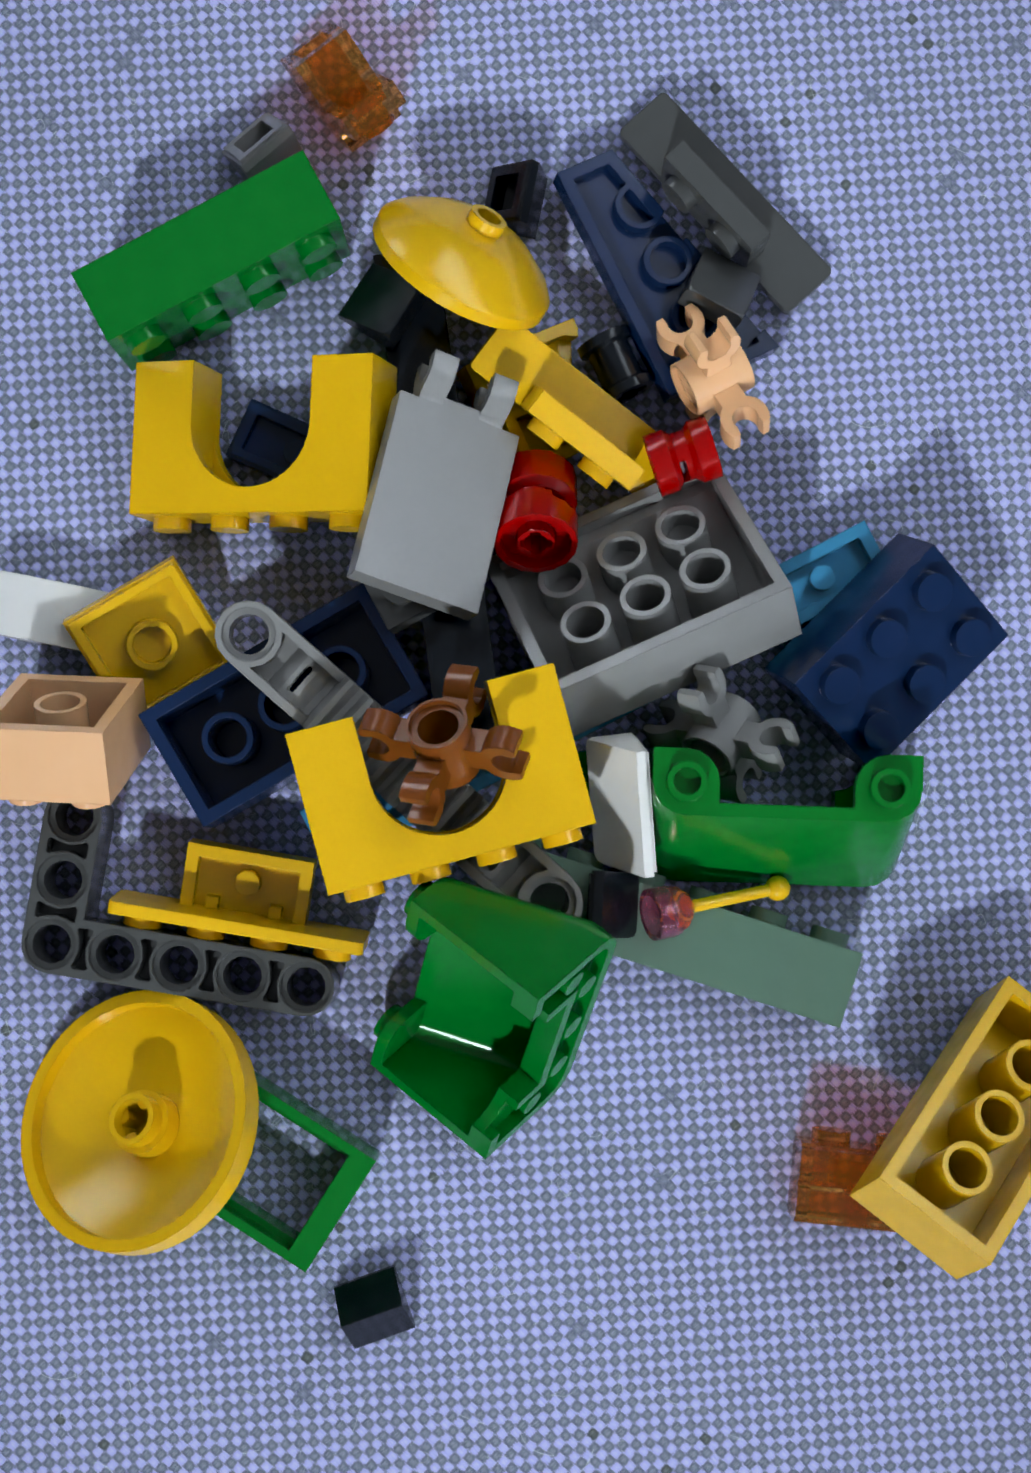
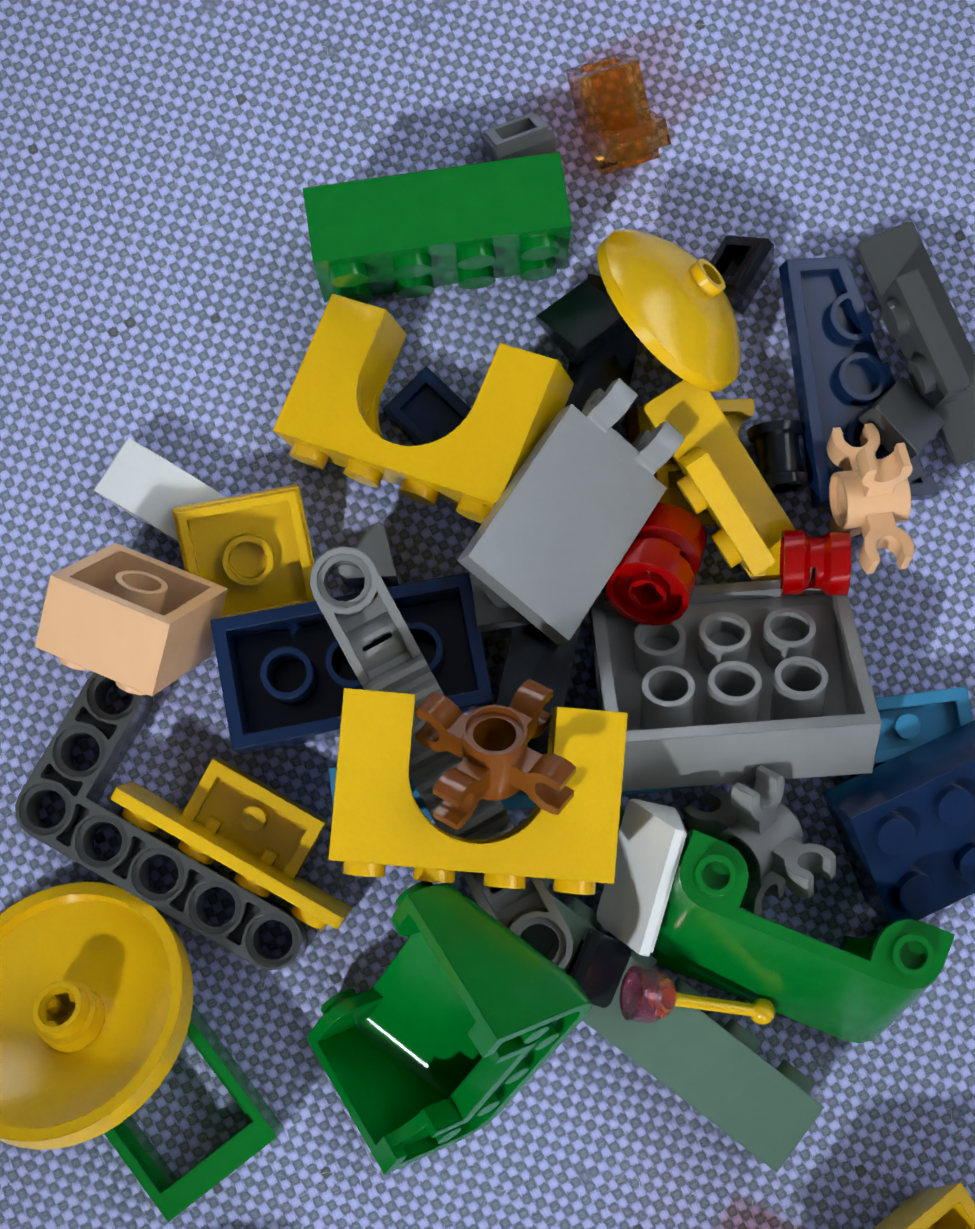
camera: 15 degrees right, 5 degrees down
none -> light grey slope [338,522,399,589]

